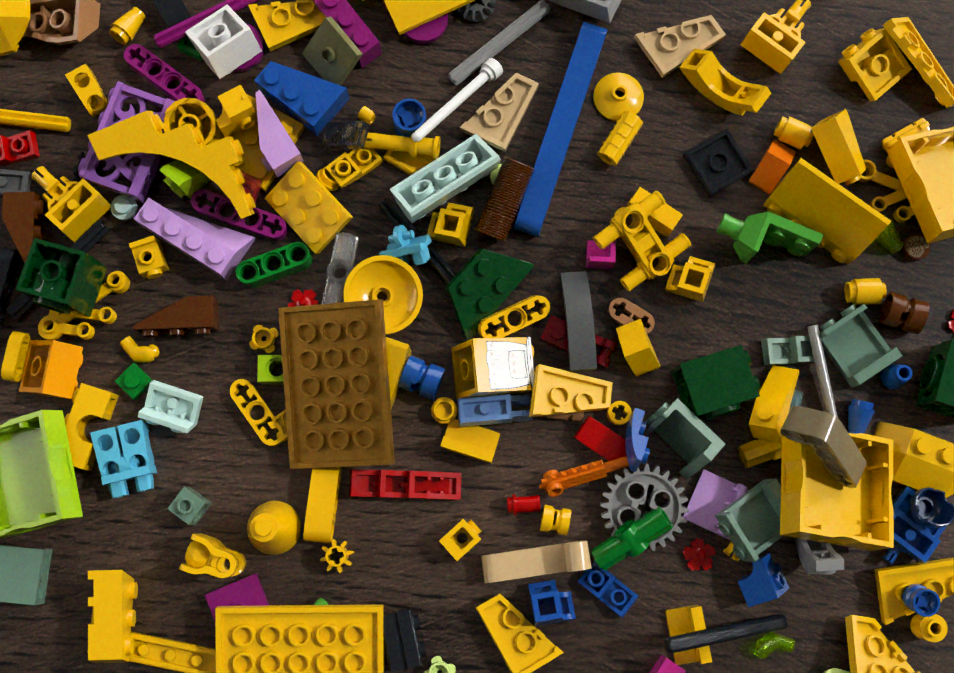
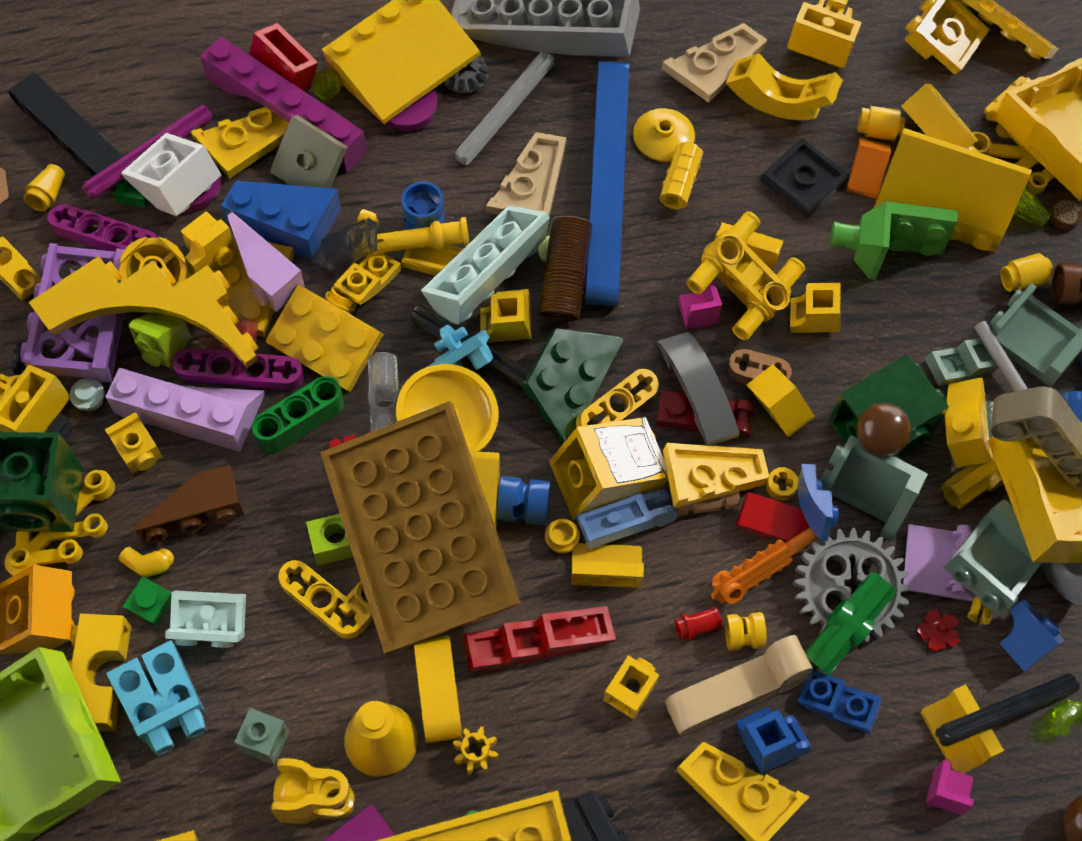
camera: 15 degrees left, 15 degrees down
yellow plate [249,325,279,353] -> none
white piece [412,58,503,142] -> none
none -> reddish brown hair [856,402,911,456]

